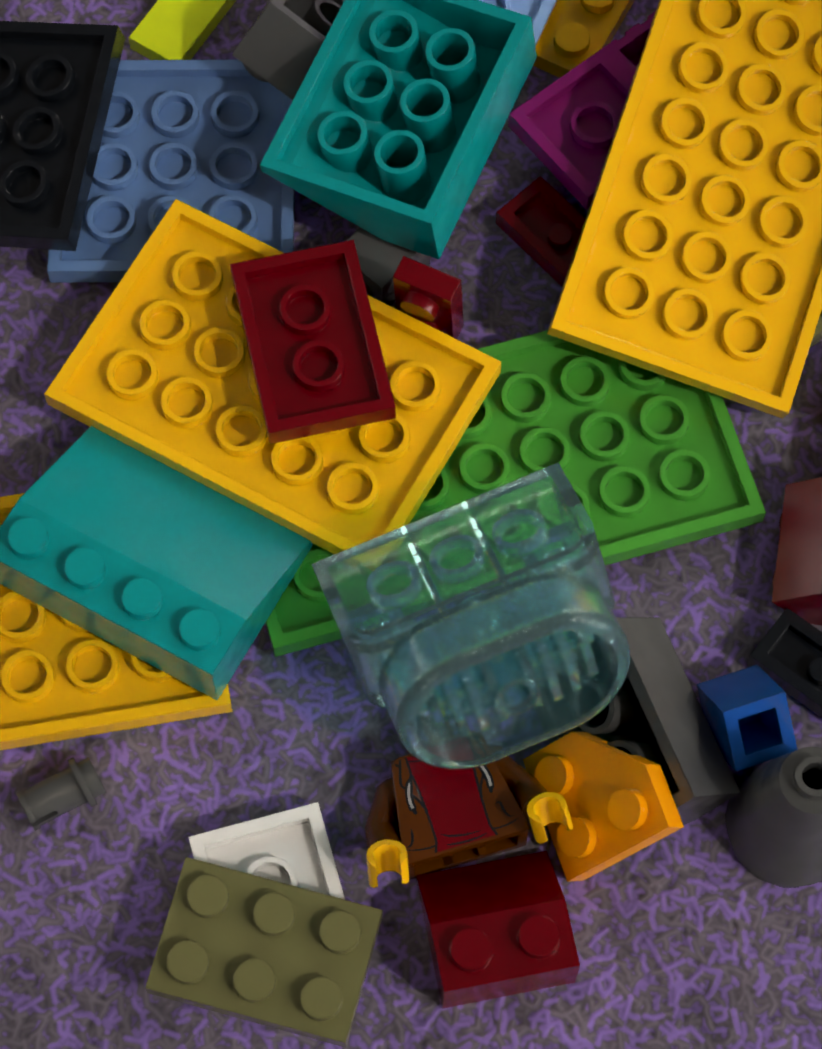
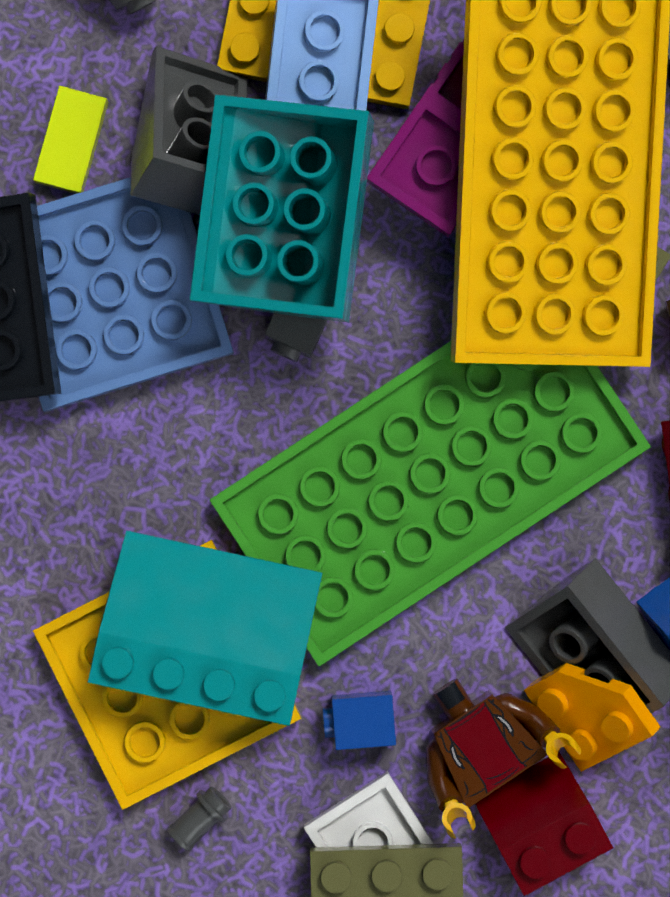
camera: 25 degrees left, 20 degrees up
yellow plate [44,199,502,577] -> none
dark red plate [230,240,396,444] -> none
clear light blue brick [311,463,630,769] -> none
dark red plate [393,256,464,339] -> none
dark red plate [496,176,586,287] -> none
none -> blue brick [323,690,396,750]

